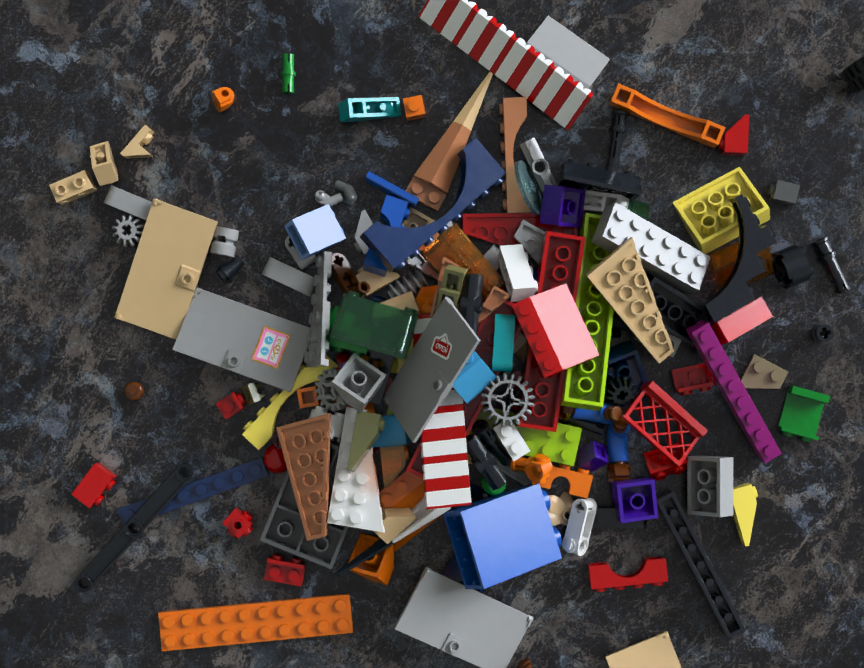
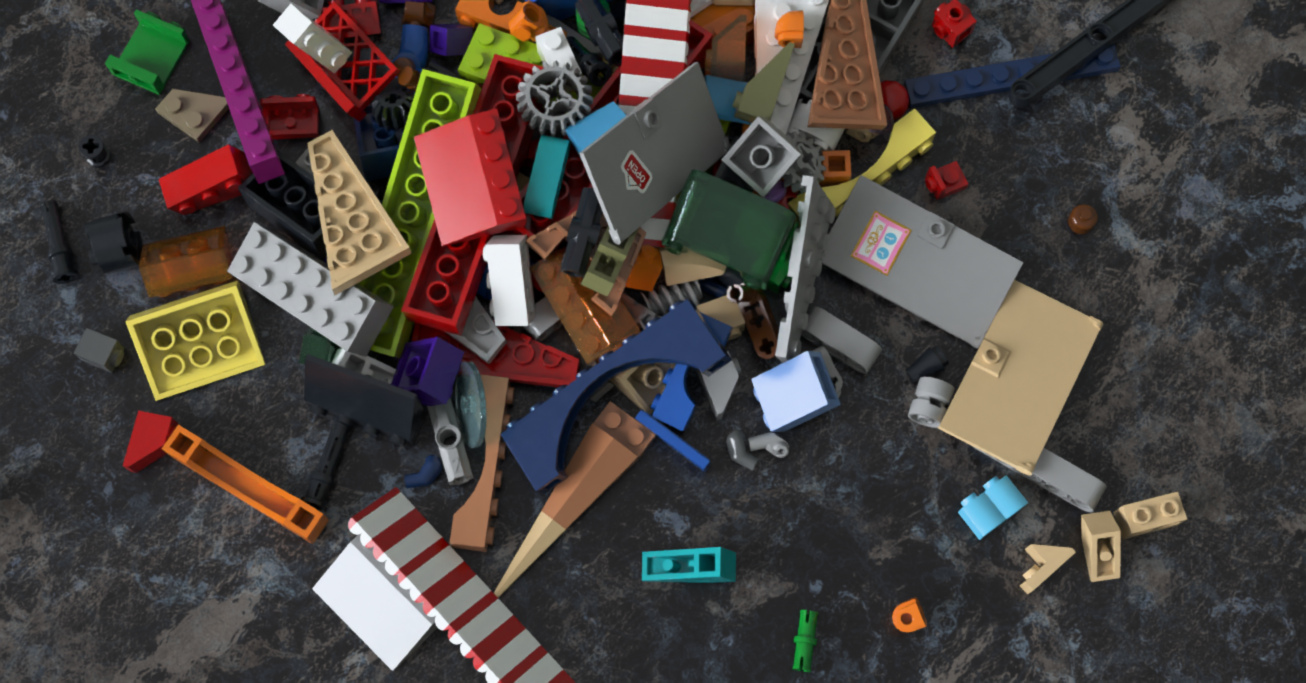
camera: 175 degrees left, 15 degrees down
red brick [71,462,117,508] -> none
light grey gear [112,215,144,247] -> none
olive tile [241,382,266,406] -> none
orange brick [403,95,425,121] -> none
black arch [700,194,777,322] -> none
none -> white brick [273,4,352,73]
none -> dark blue arm [404,455,442,489]
none -> orange piece [775,10,804,48]
none -> medium azure brick [958,475,1028,540]

